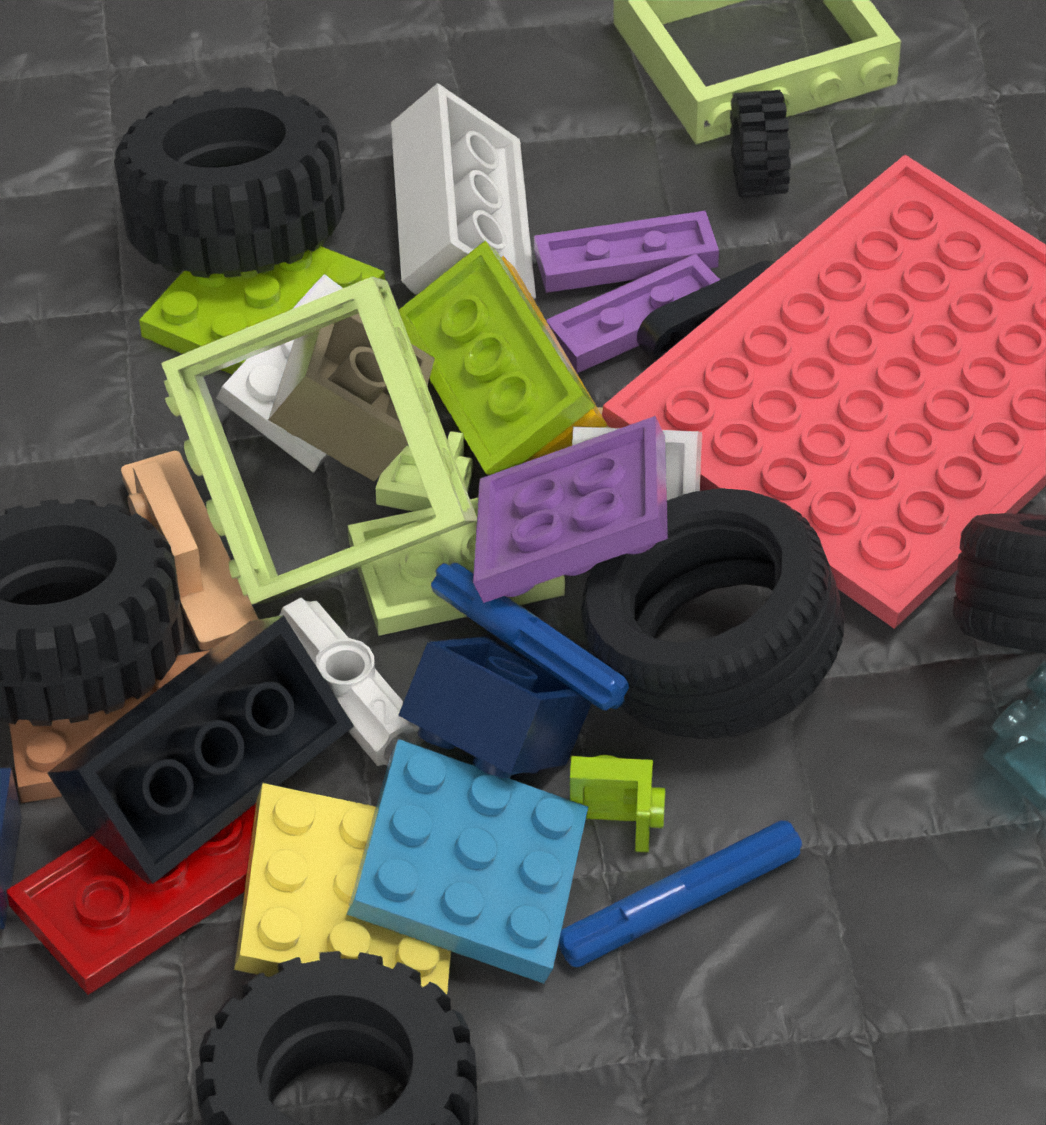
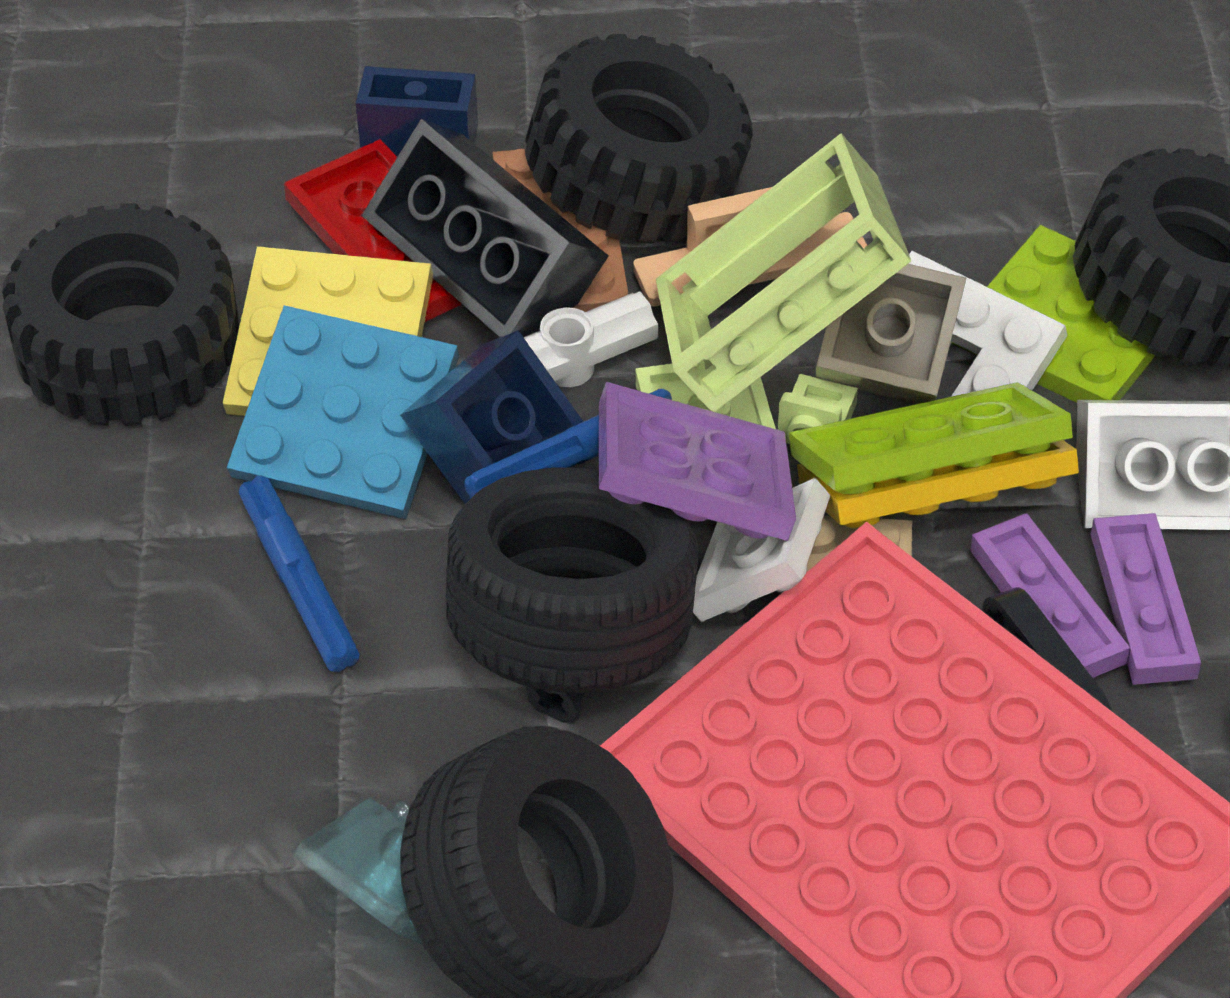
camera: 95 degrees right, 0 degrees up
lime bracket [570,755,665,852] -> none

